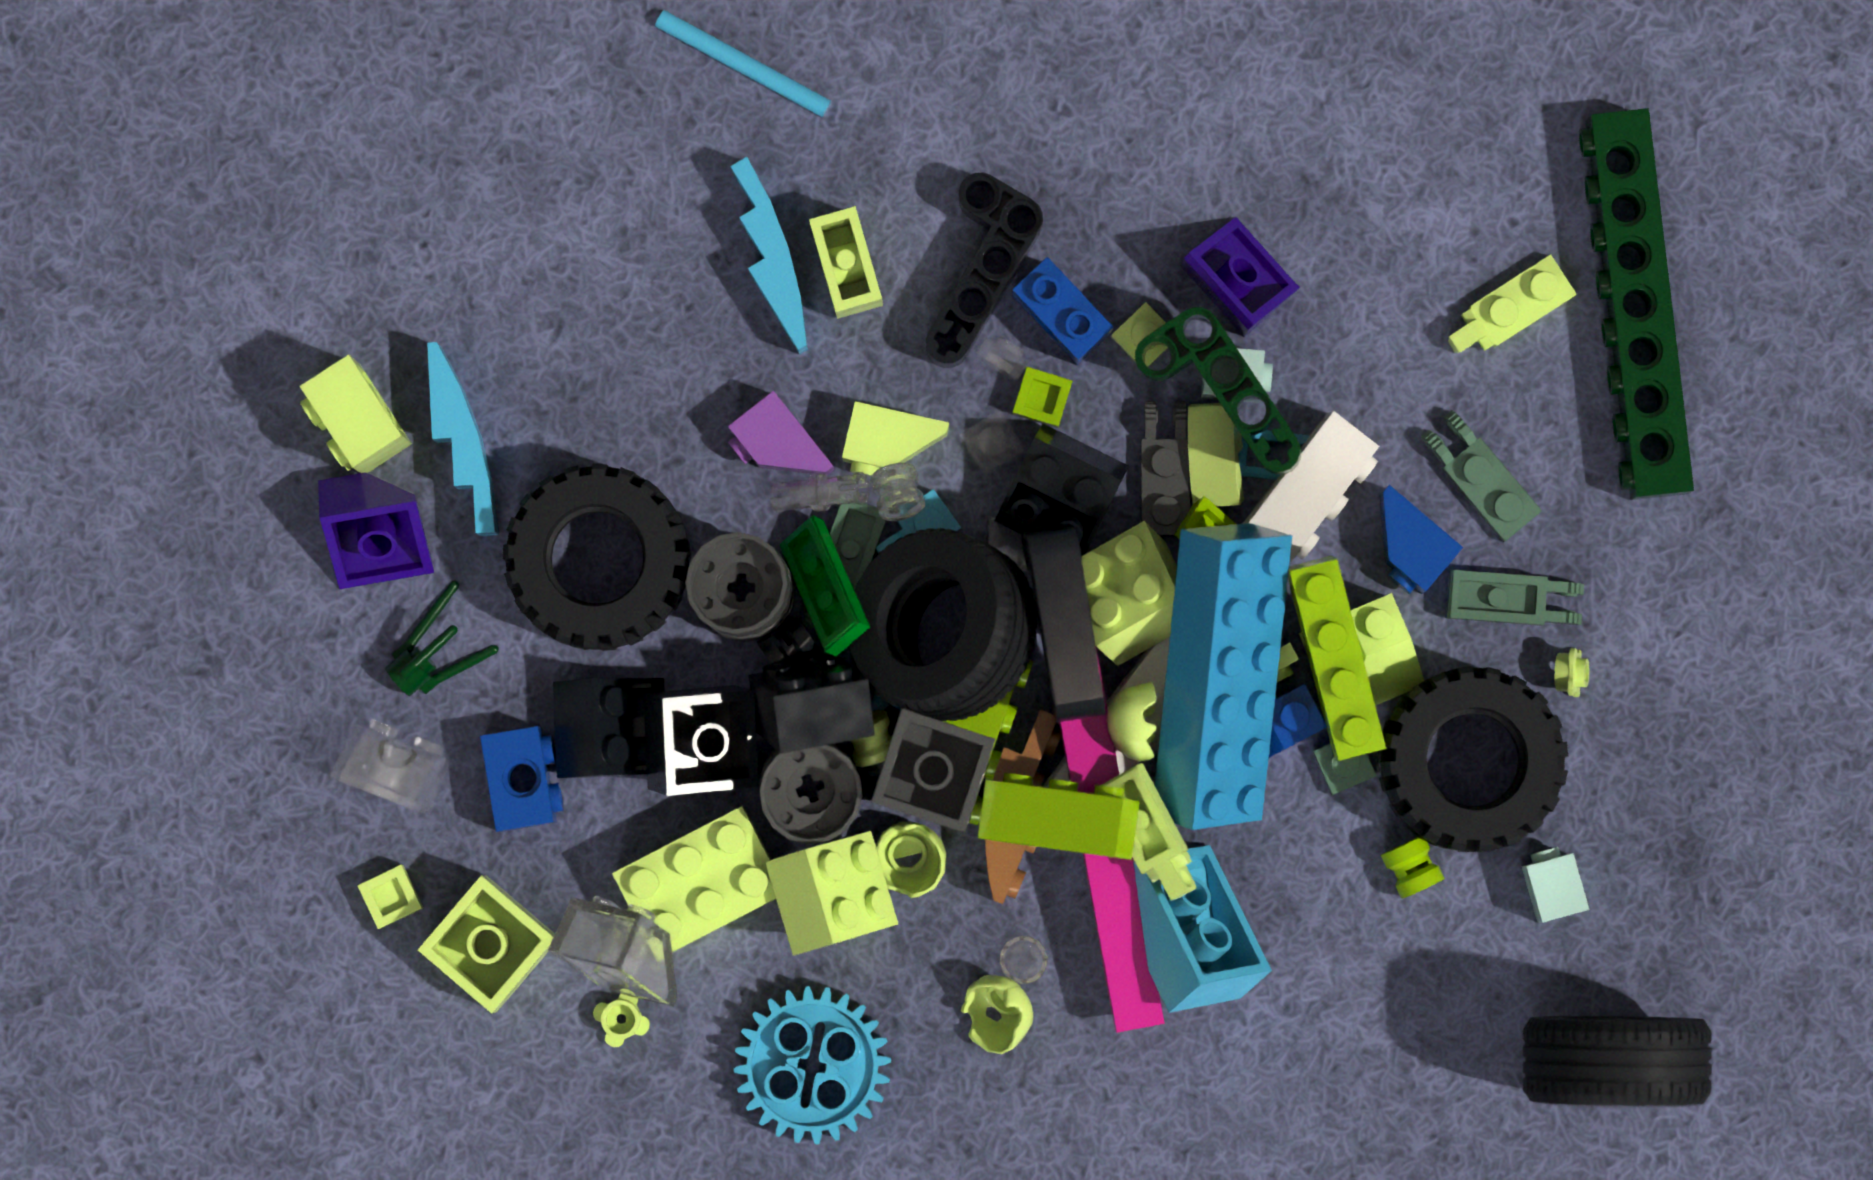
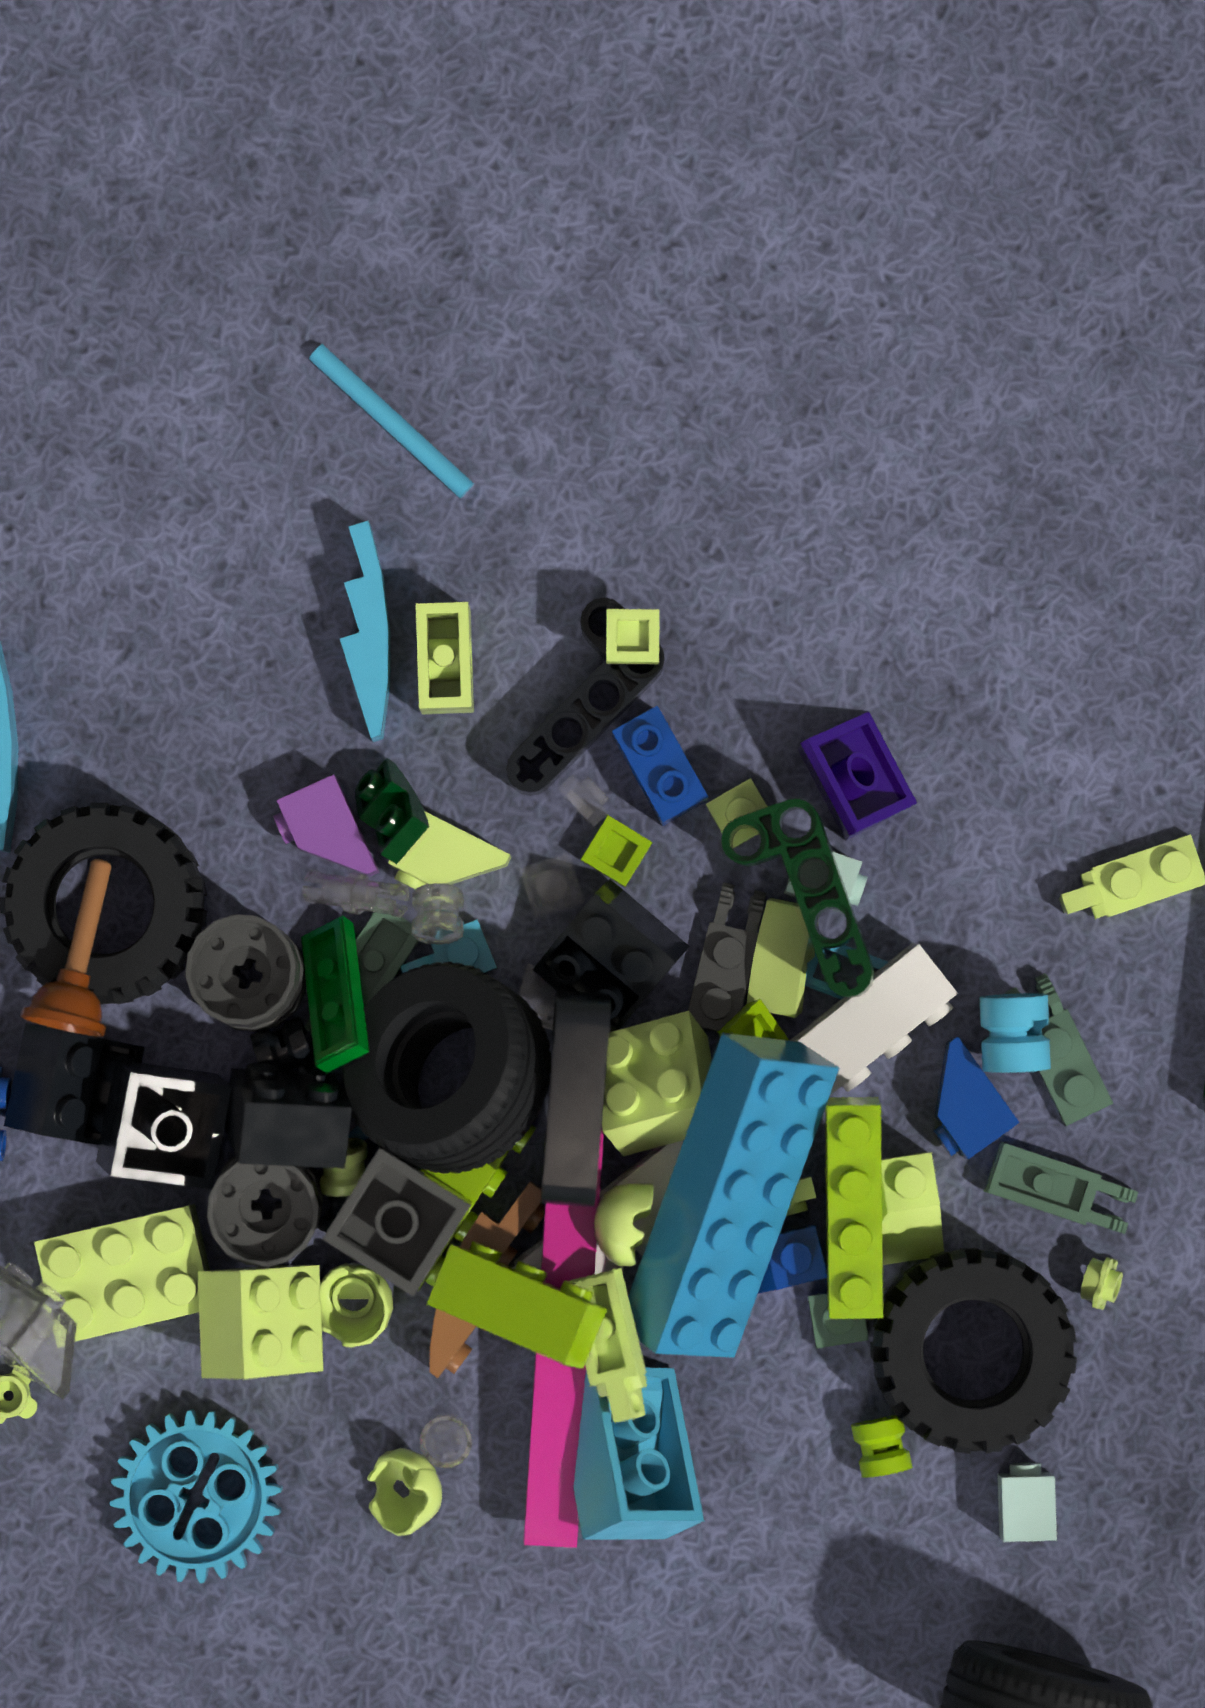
camera: 15 degrees right, 0 degrees up
none -> piece [20,859,112,1037]
none -> dark green slope [355,758,429,865]
none -> yellowish green plate [606,609,660,664]
none -> medium azure wheel [980,993,1051,1073]

